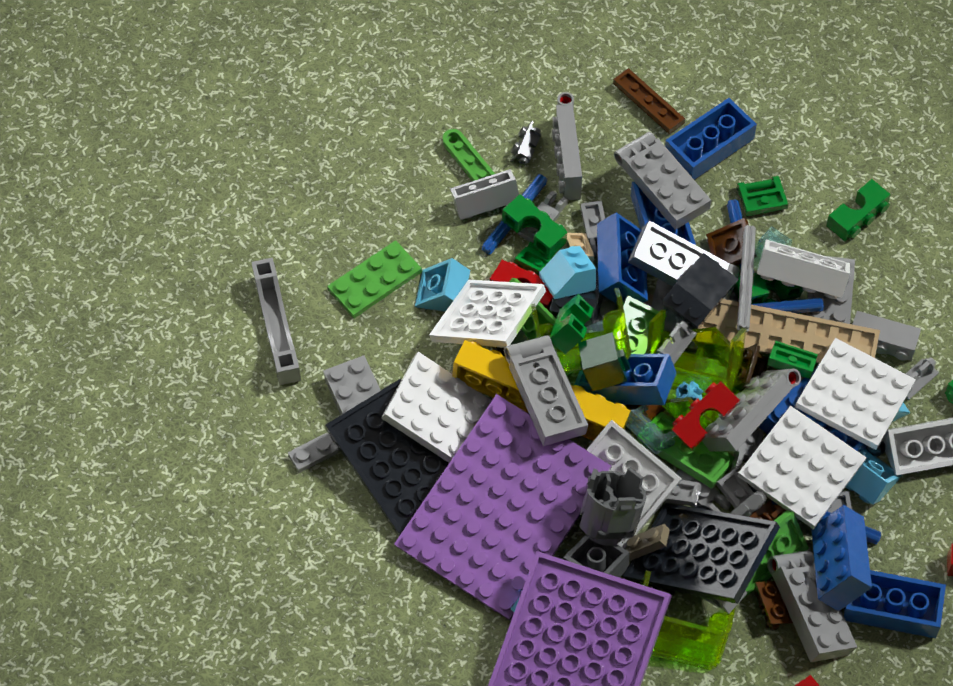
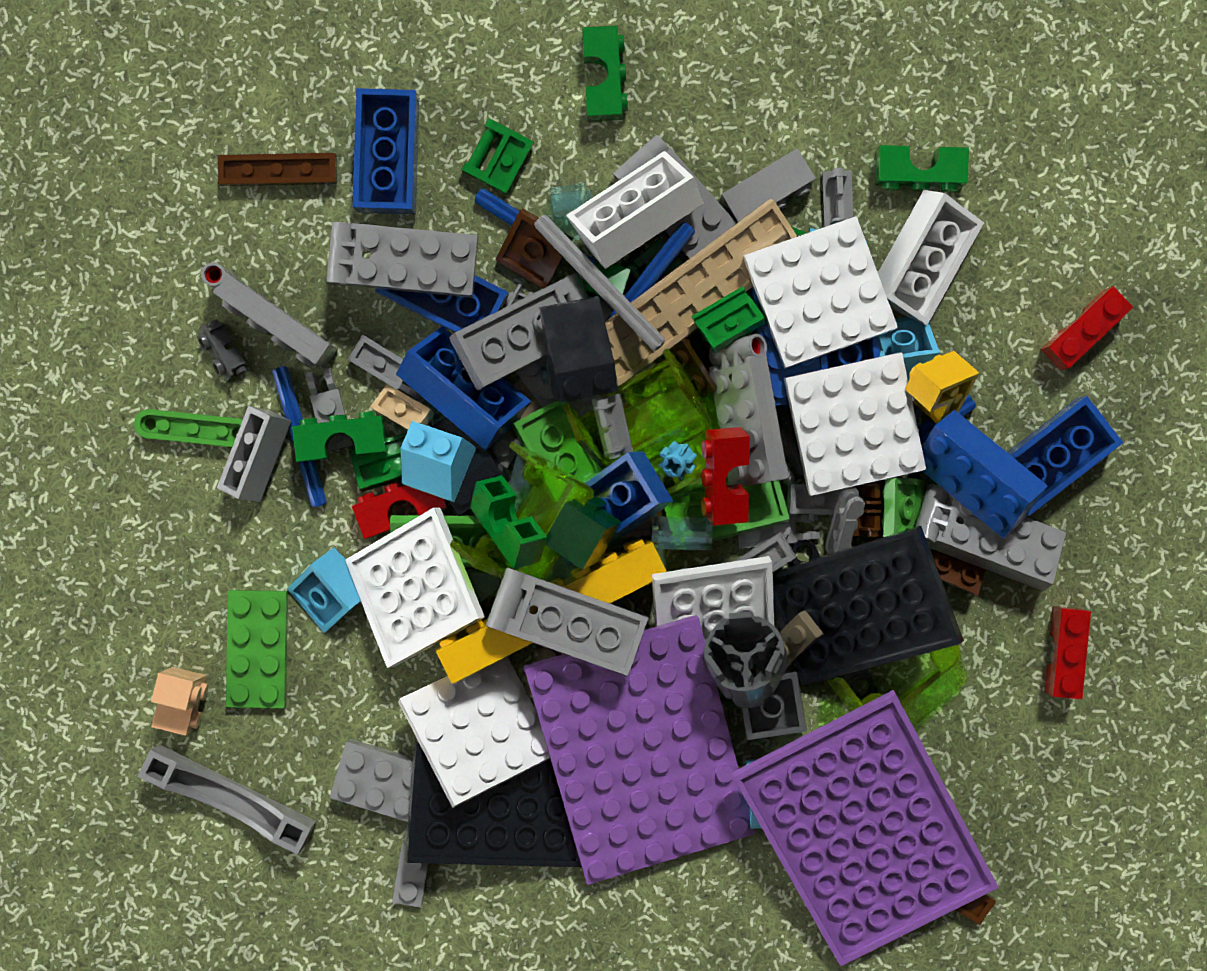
camera: 45 degrees left, 30 degrees up
none -> light nougat brick [151,667,209,736]
none -> yellow brick [905,351,979,424]

